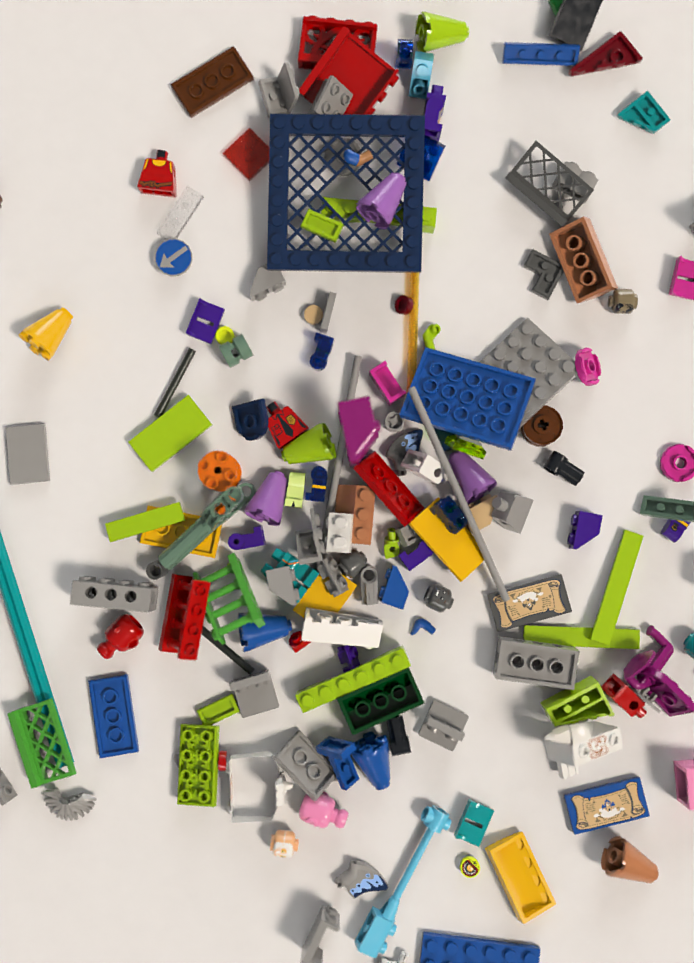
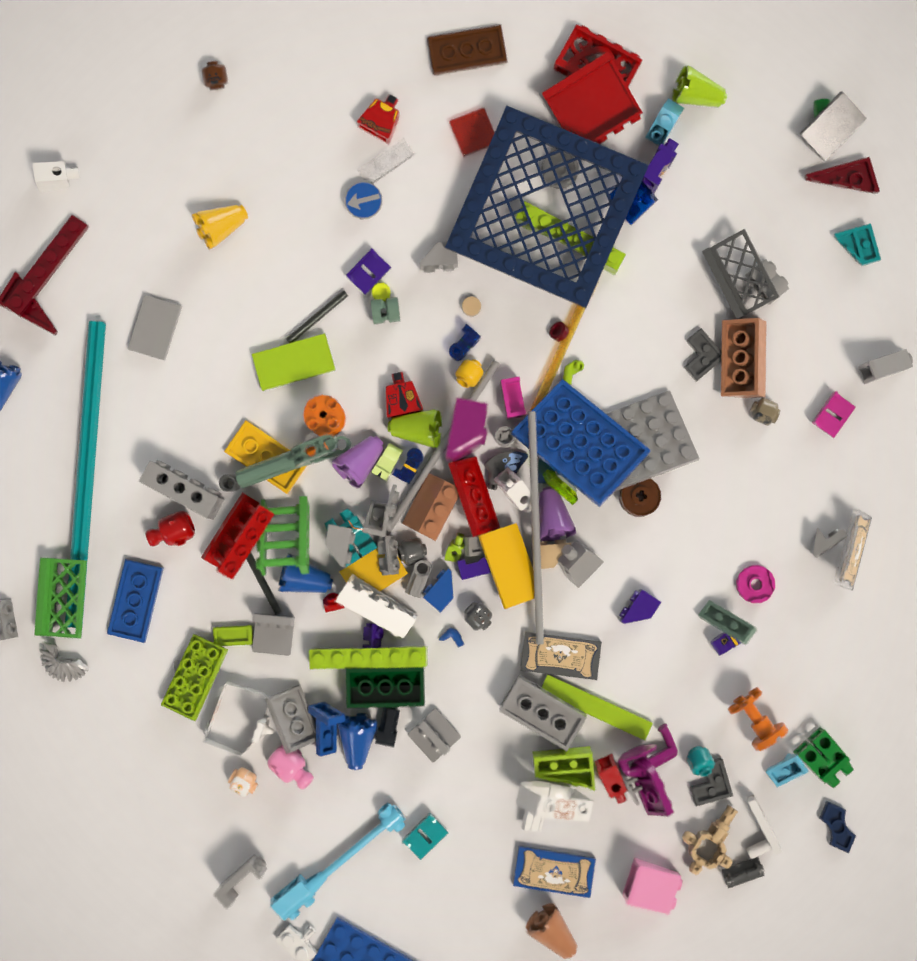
camera: 25 degrees right, 0 degrees up
lime tile [105,502,186,542] -> none
red tile [218,751,227,771] -> none
dark purple leg [228,526,266,550] -> none
dark blue tile [232,399,269,441] -> none
light grey bracket [258,62,300,118] -> none
lime tile [300,209,344,243] -> none
light grey bracket [308,75,353,115] -> none
light grey tile [319,292,337,333] -> none
white bracket [324,513,354,553] -> none
light grey arm [335,860,388,899] -> none
arm [343,149,373,167] -> none
medium lavender cone [356,173,406,229] -> none
clear blue leg [395,39,413,69] -> none
leg [429,495,468,534] -> none
tile [460,856,480,878] -> none
yellow slope [485,831,556,924] -> none
blue tile [502,42,580,66] -> none
black piece [543,451,585,486] -> none
dark pink tile [575,347,601,386] -> none
lime tile [589,530,644,646] -> none
none -> yellow head [455,359,483,388]

